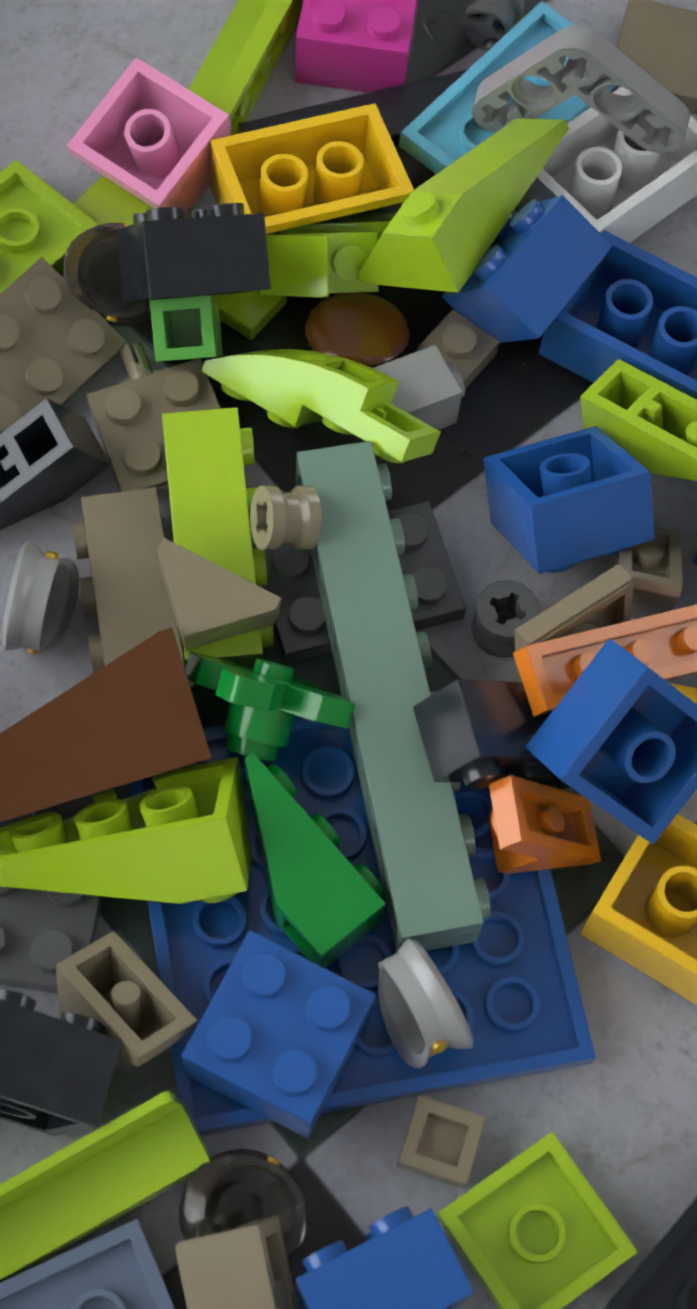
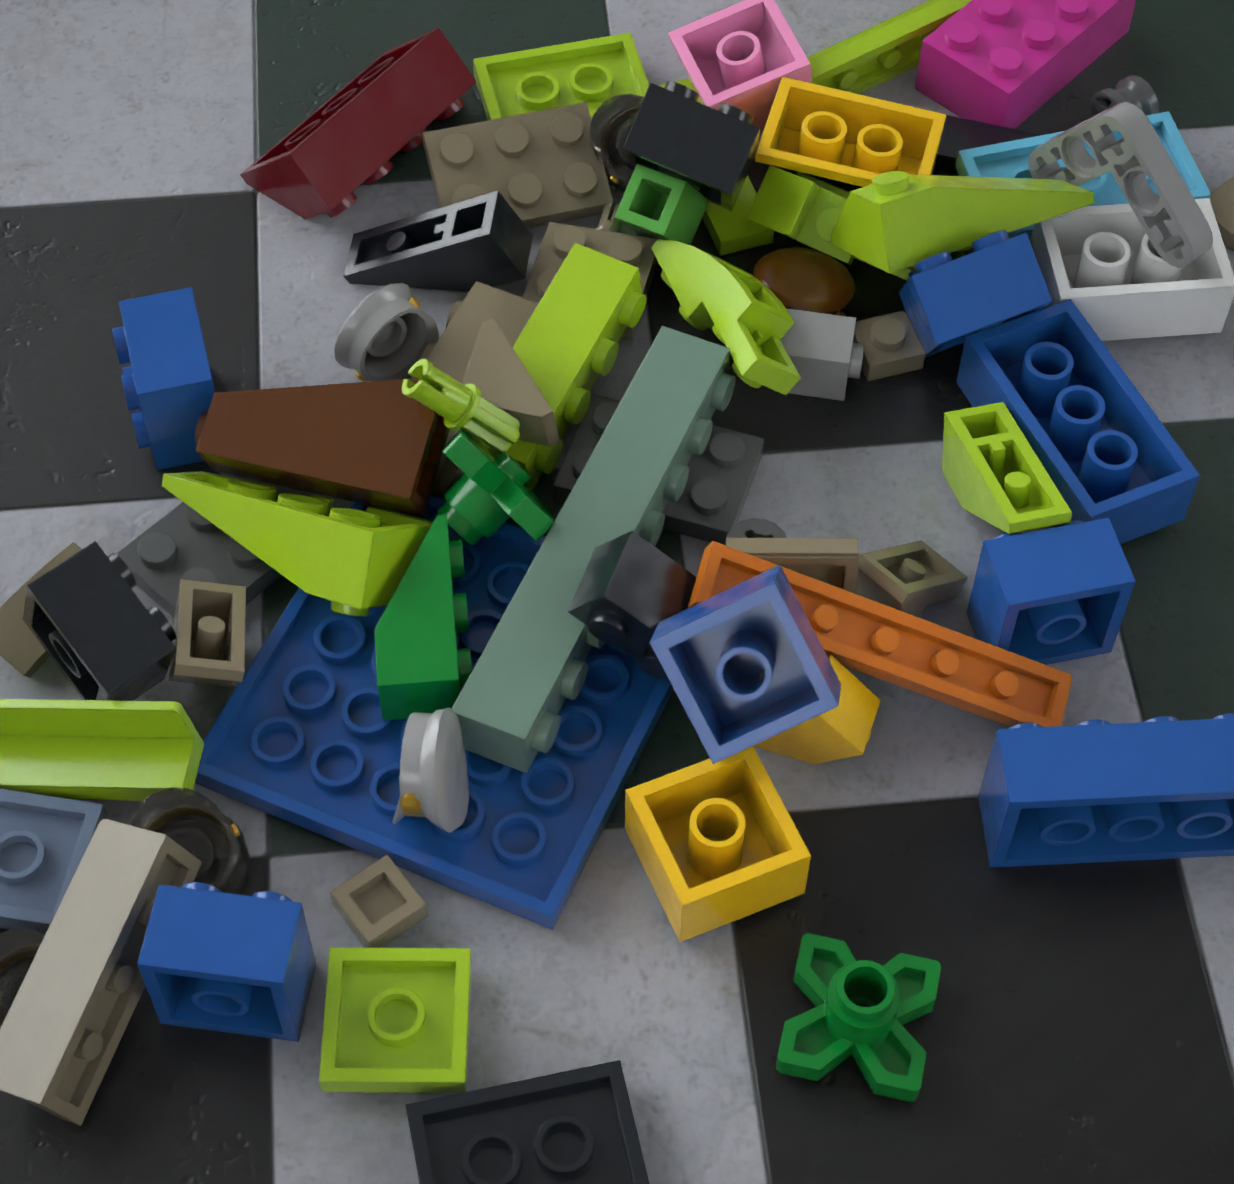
camera: 40 degrees right, 10 degrees down
blue brick [181,930,376,1139] -> none
dark tan wheel [250,485,322,550] -> none
blue brick [483,426,655,574] -> none
orange slope [489,775,601,874] -> none
none -> lime axle [402,358,520,452]

